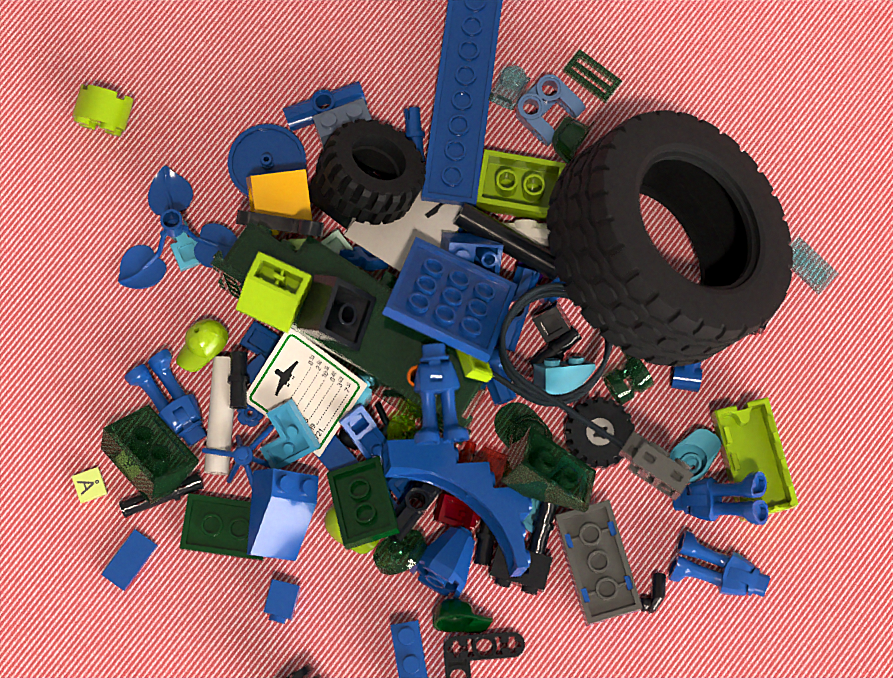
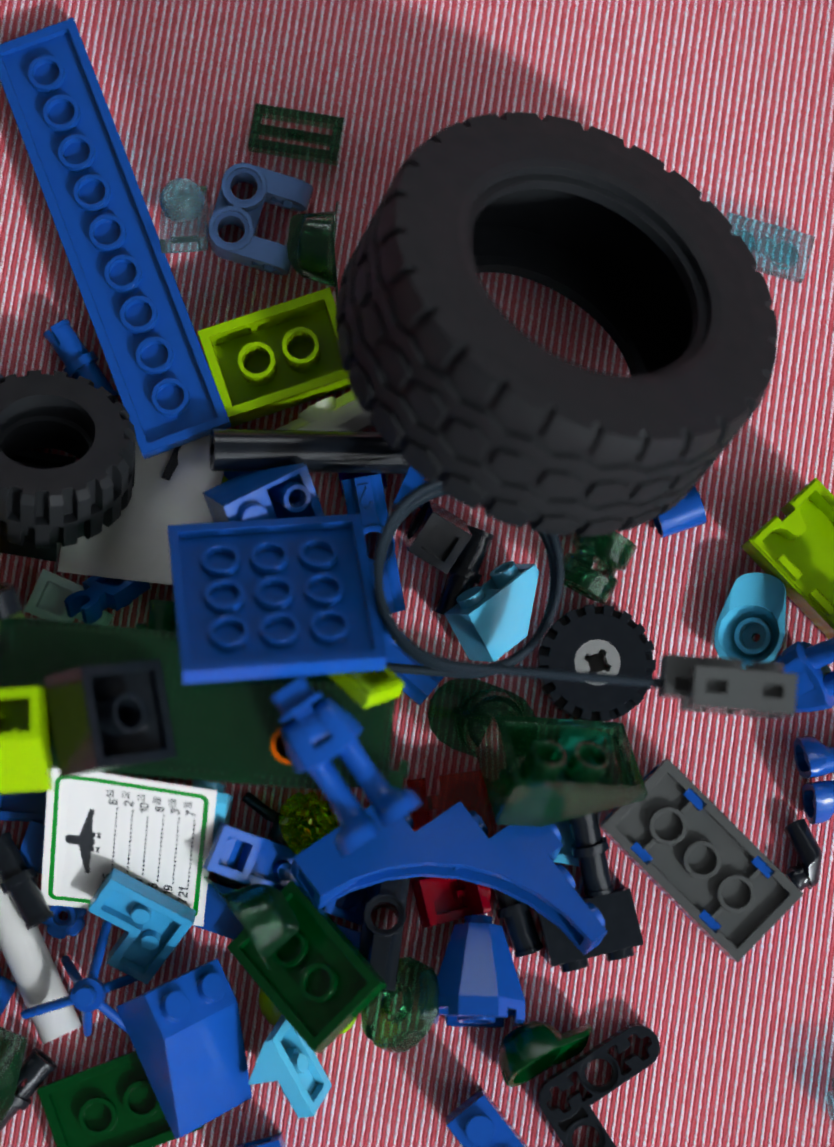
camera: 30 degrees left, 5 degrees up
none -> clear green piece [204,876,299,970]
none -> medium azure slope [248,1015,332,1118]

